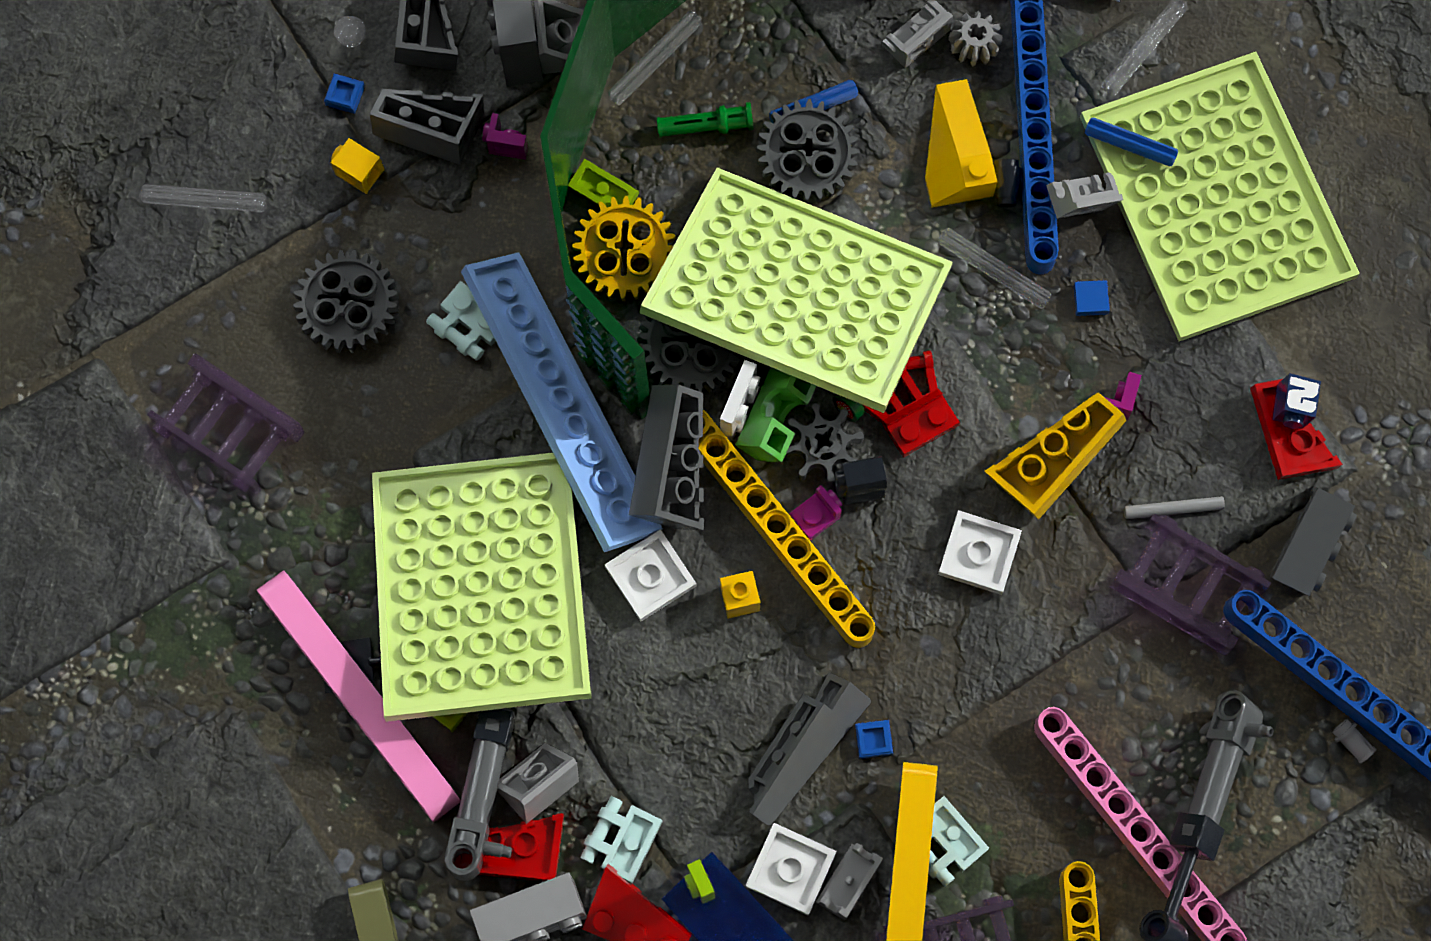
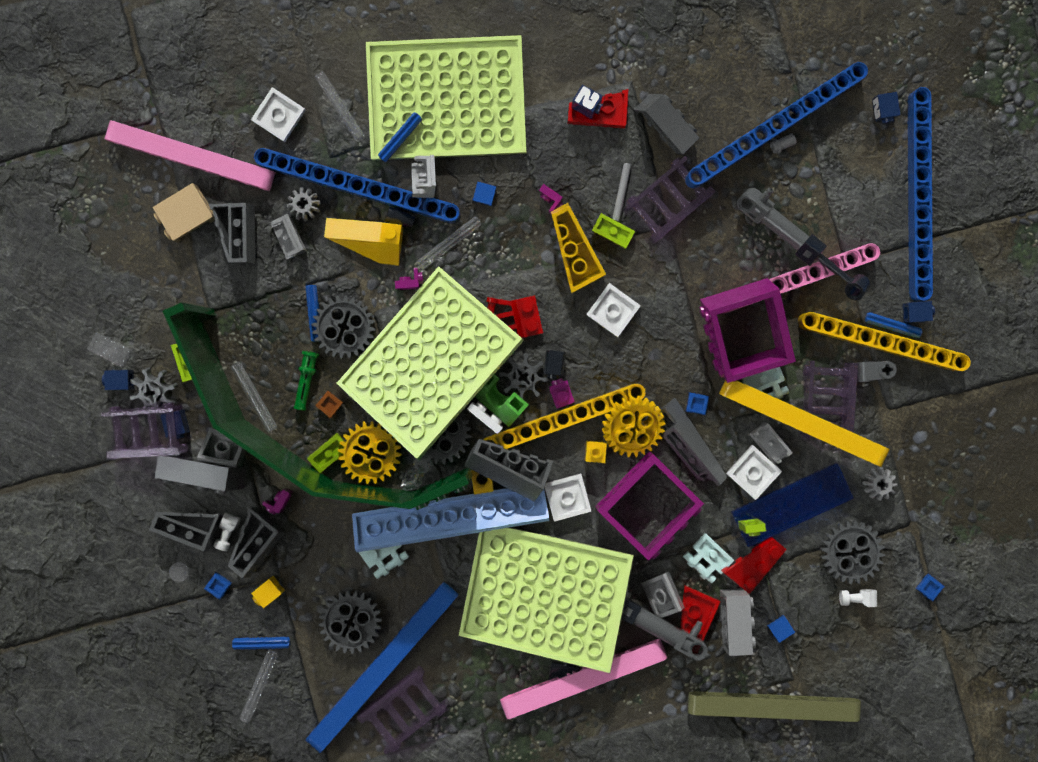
camera: 75 degrees left, 15 degrees up
none -> white leg [213,513,241,551]
none -> blue axle [232,637,290,650]
none -> blue beam [305,582,459,753]
none -> dark orange plate [315,391,343,418]
none -> magenta bracket [395,268,423,290]
none -> yellow brick [471,470,494,495]
none -> lime plate [592,213,635,249]
none -> magenta window [595,451,704,560]
none -> yellow gear [602,396,666,457]
none -> magenta window [699,278,796,383]

